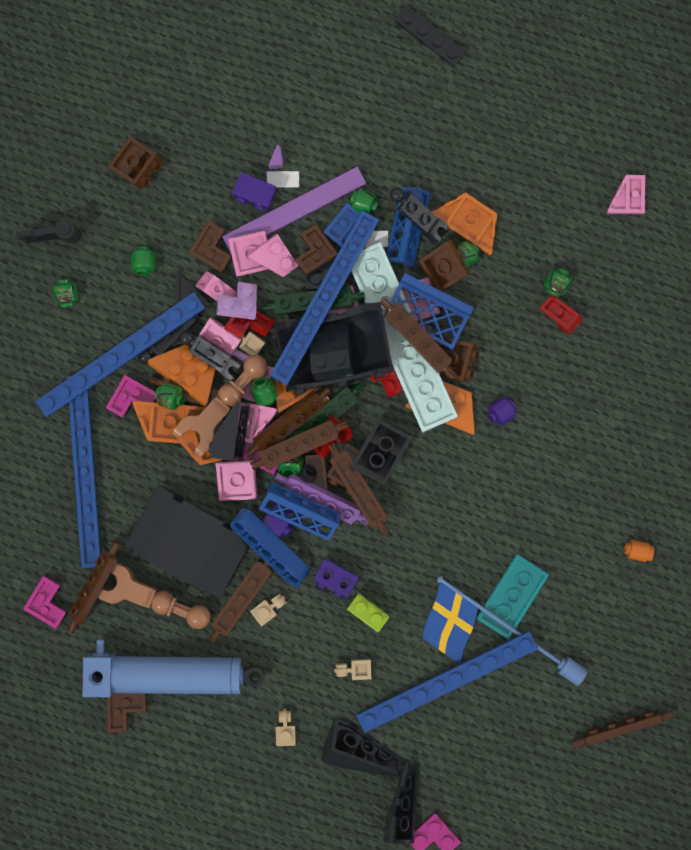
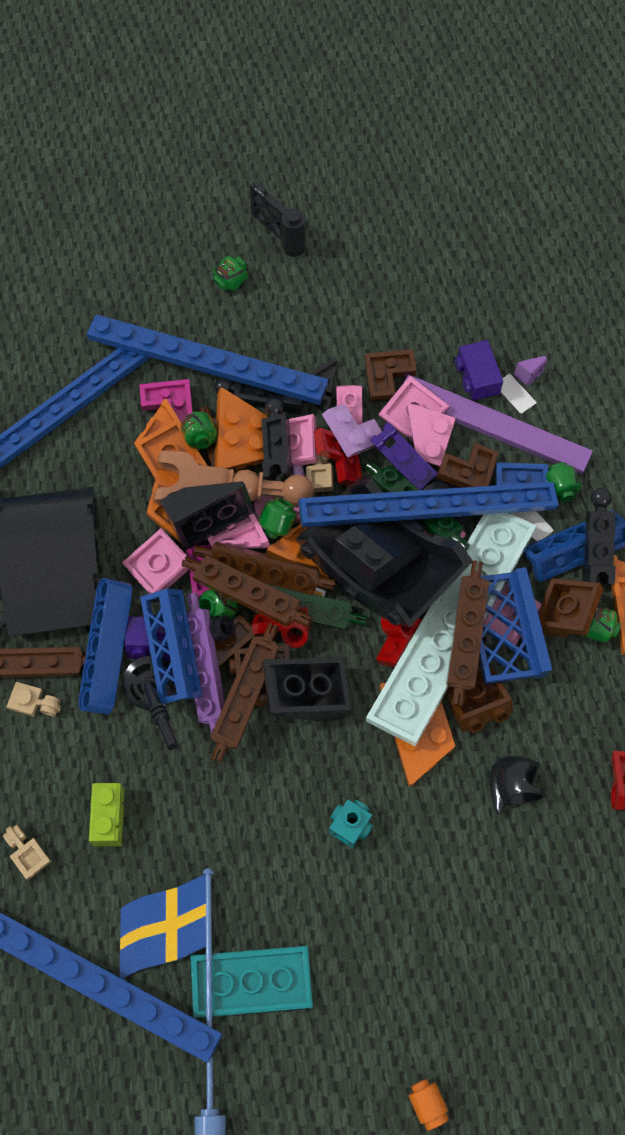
camera: 50 degrees right, 20 degrees down
reddish brown plate [108,136,163,190] -> none
green head [131,246,156,276] -> none
dark purple brick [314,558,359,599] -> none
dark purple head [487,397,517,425] -> none
none -> black dish [122,656,178,750]
none -> teal brick [329,800,373,849]
none -> dark purple plate [370,422,437,490]
none -> black piece [489,755,546,815]

